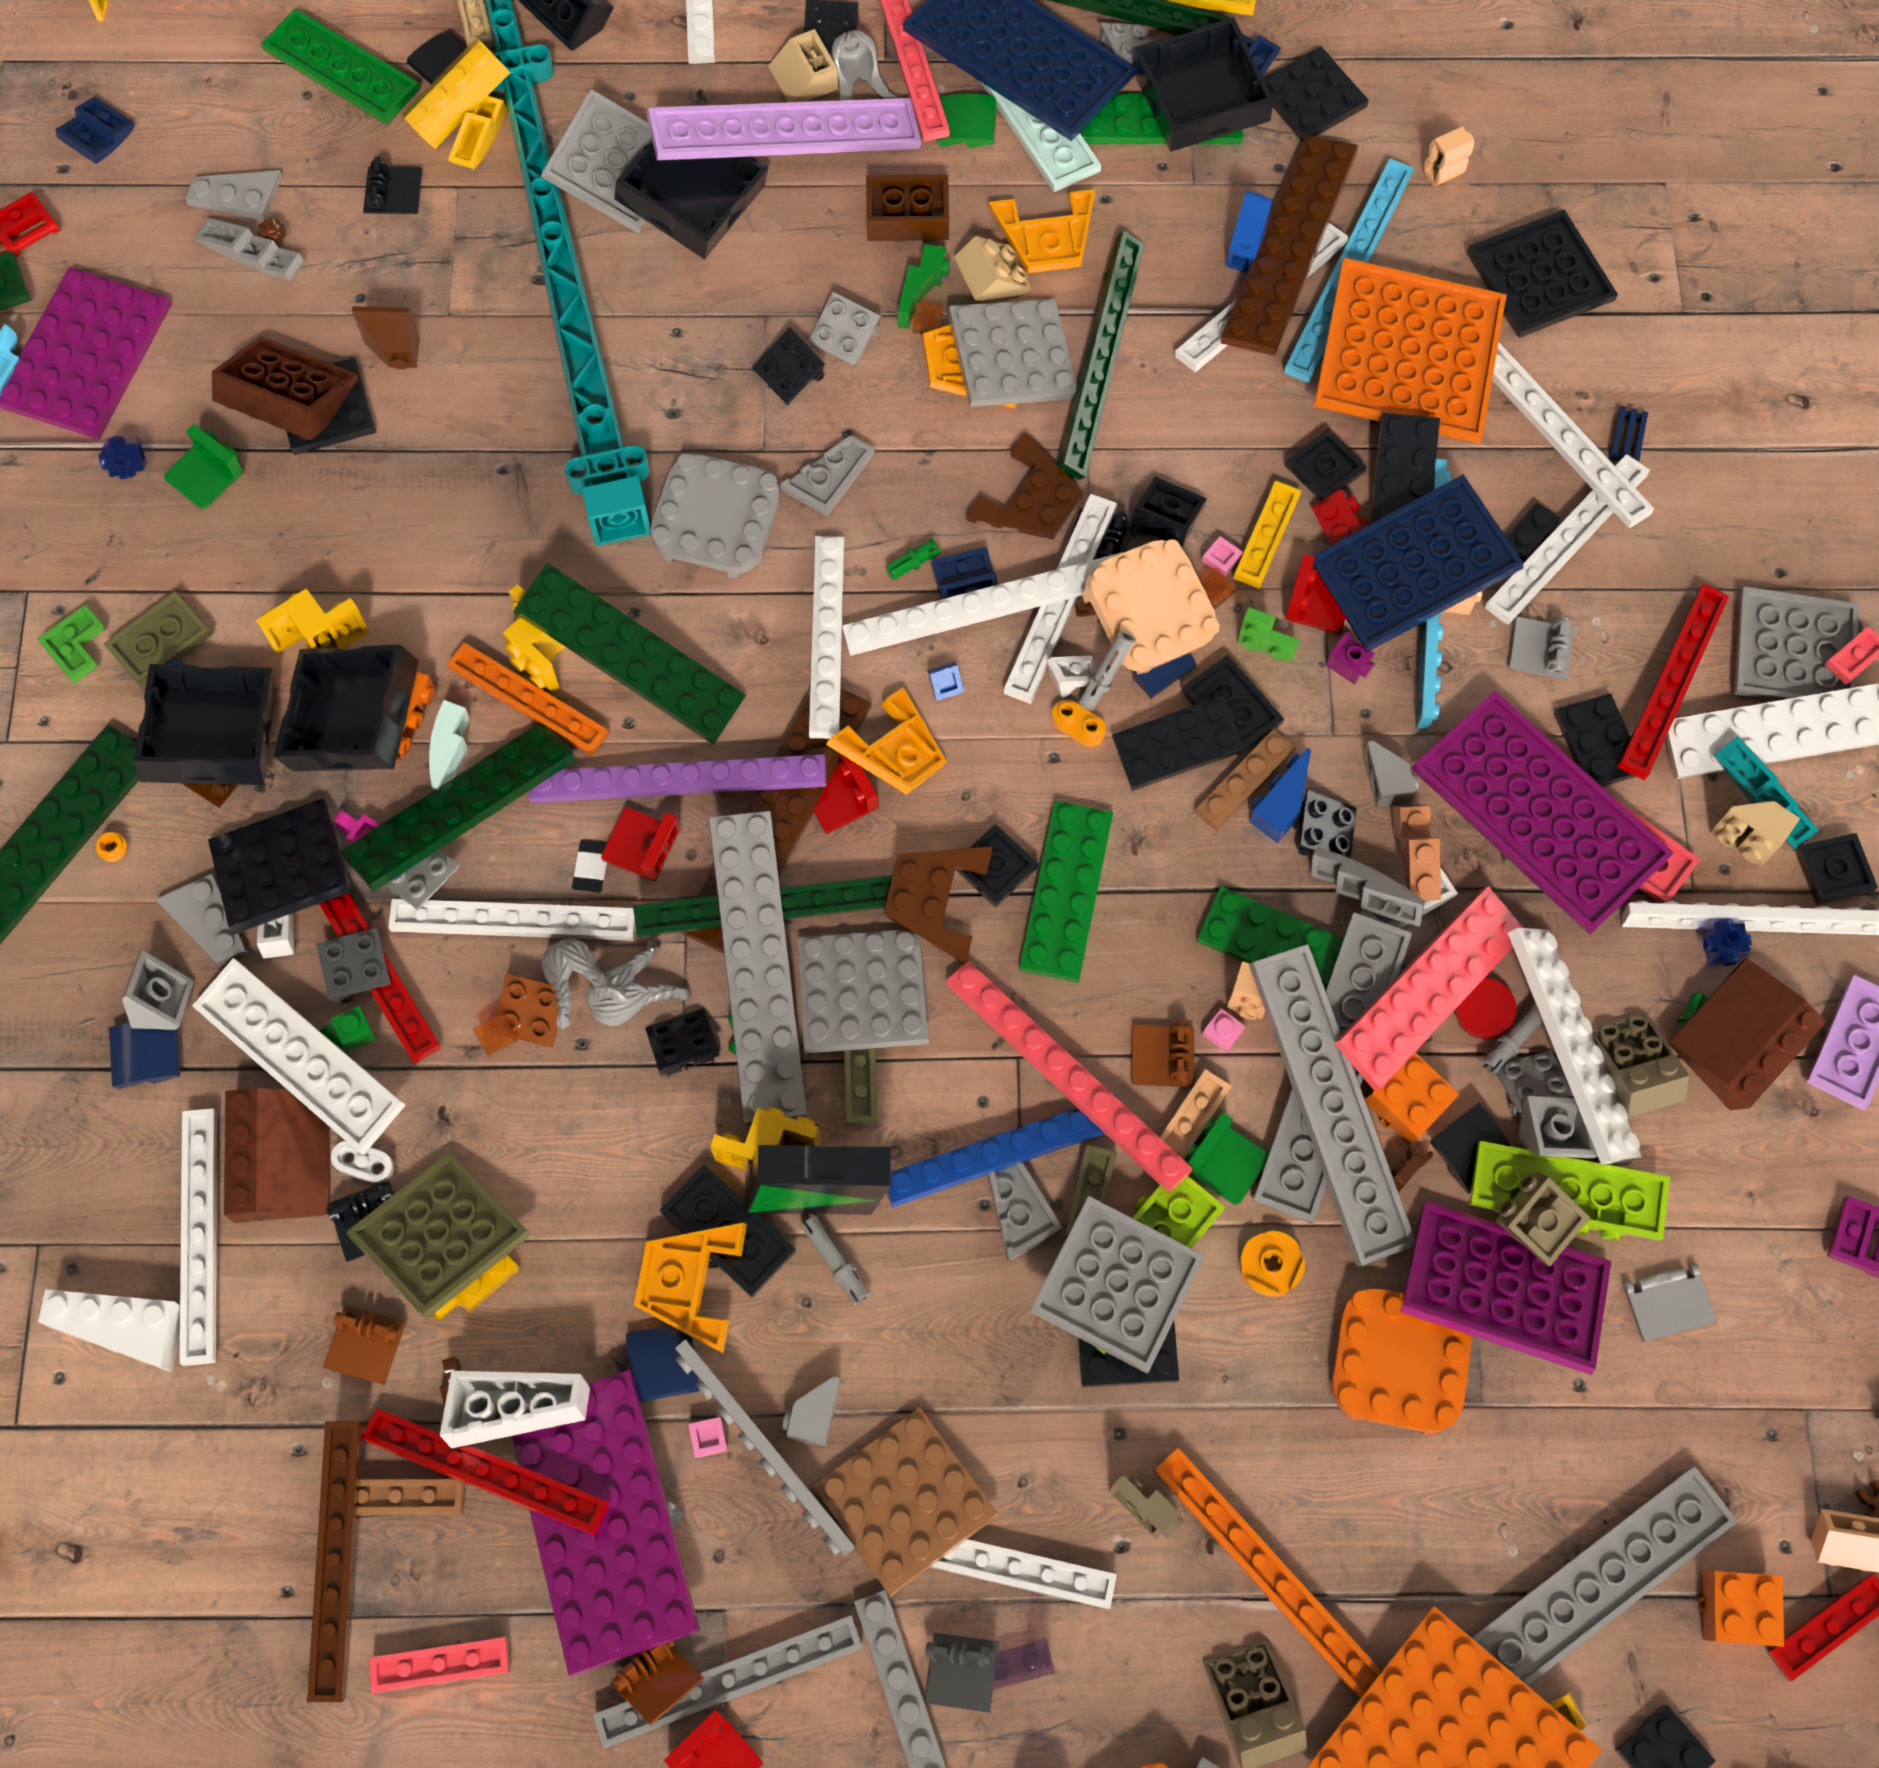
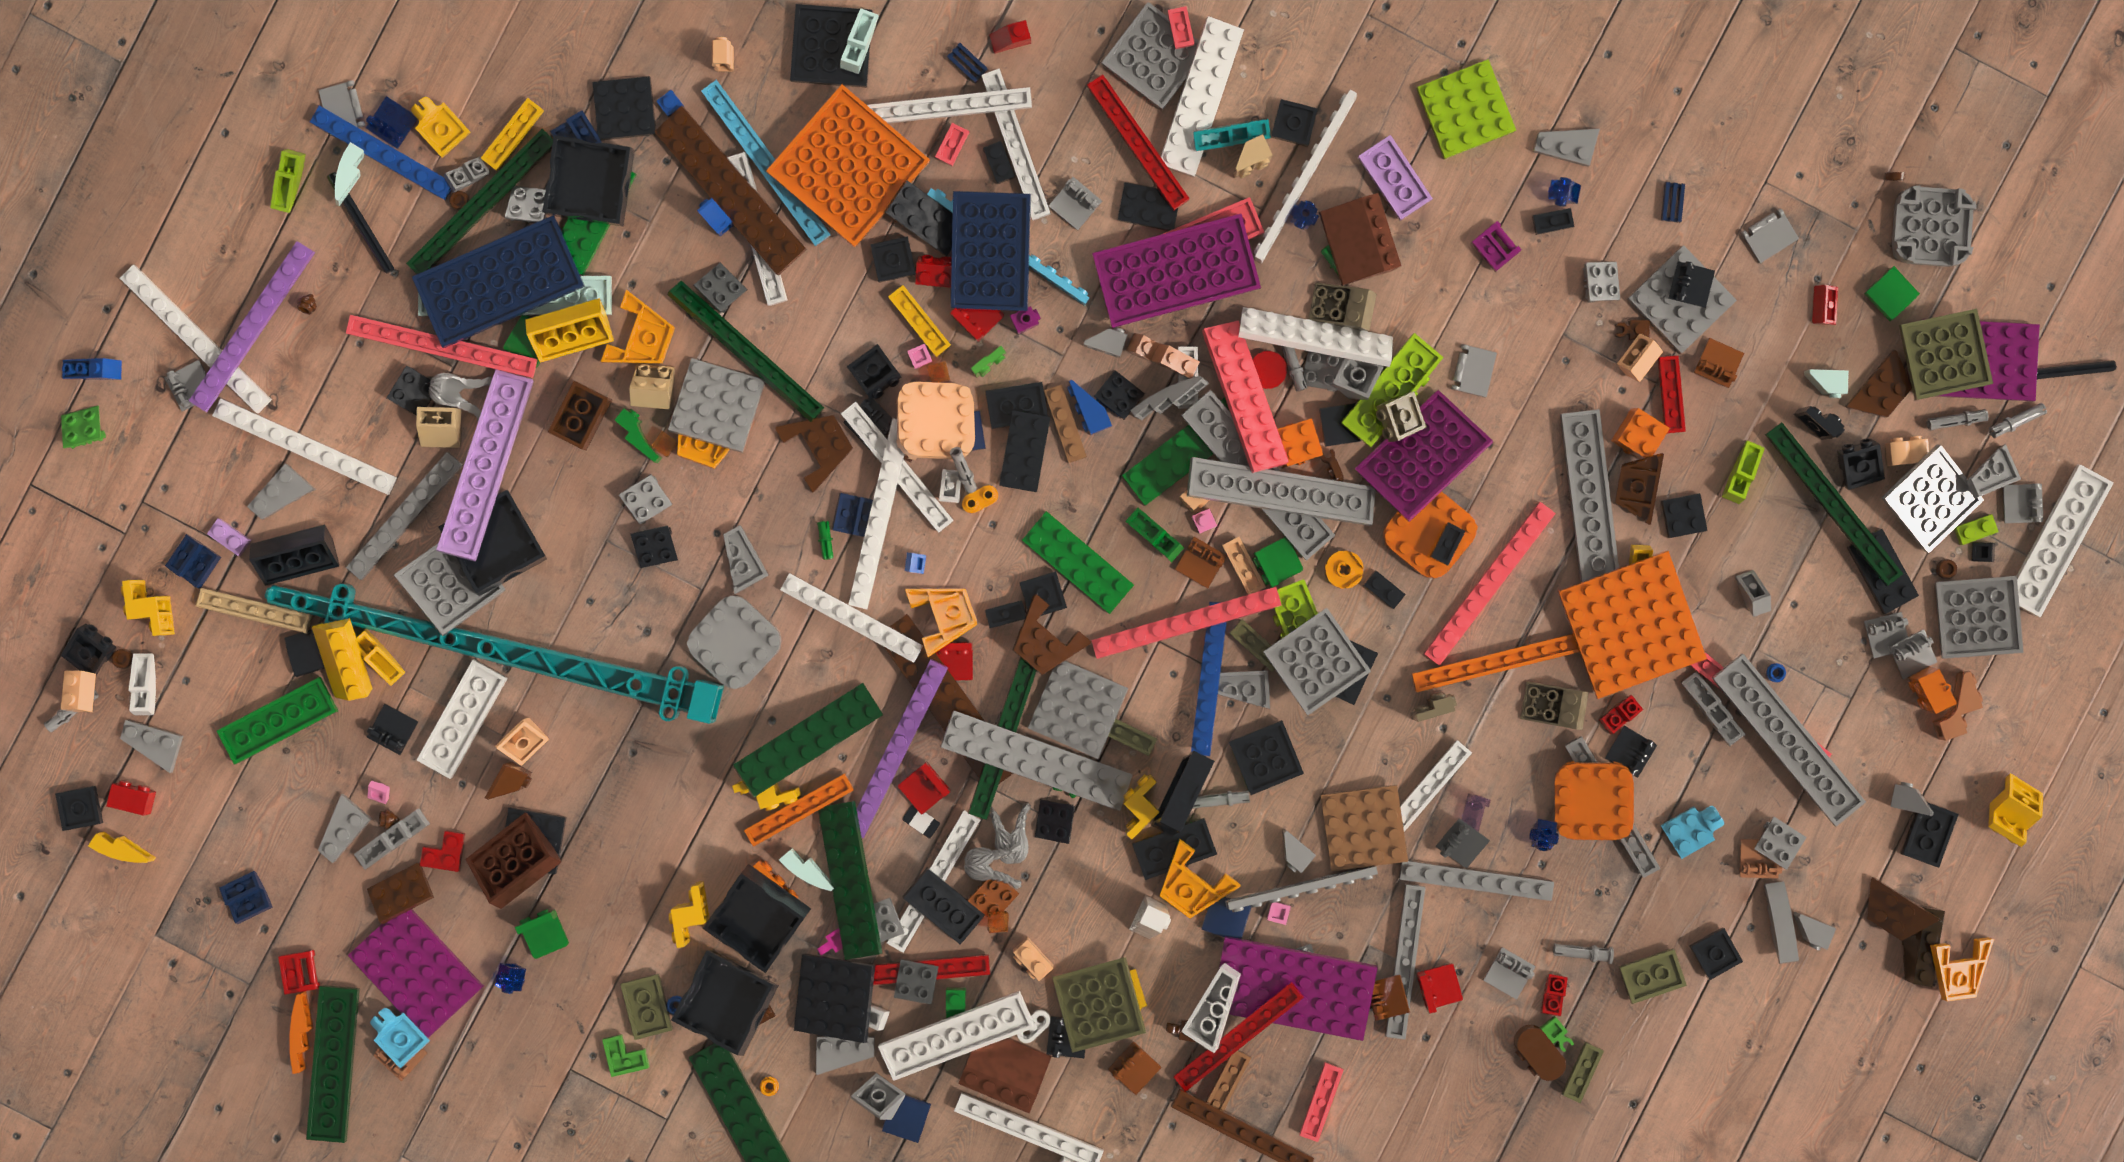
camera: 60 degrees left, 20 degrees up
none -> light grey plate [346,452,463,580]
none -> reddish brown plate [367,863,434,924]
none -> bright pink plate [368,781,390,804]
none -> white plate [417,659,508,779]
none -> red plate [420,830,465,872]
none -> light nougat slope [495,718,549,766]
none -> yellow slope [525,298,614,362]
none -> blue plate [656,90,684,117]
none -> dark grey hinge [693,262,748,313]
none -> light aqua slope [840,8,879,74]
none -> black plate [902,867,985,945]
none -> coral plate [935,123,970,167]
none -> black plate [985,600,1026,628]
none -> red slope [989,20,1031,54]
none -> light nougat brick [1013,937,1053,981]
none -> green slope [1125,508,1184,562]
none -> white wedge [1129,895,1171,939]
none -> black plate [1229,720,1304,795]
none -> black plate [1363,570,1406,609]
none -> coral plate [1424,502,1556,666]
none -> black plate [1430,522,1465,566]
none -> reddish brown wing [1615,453,1664,525]

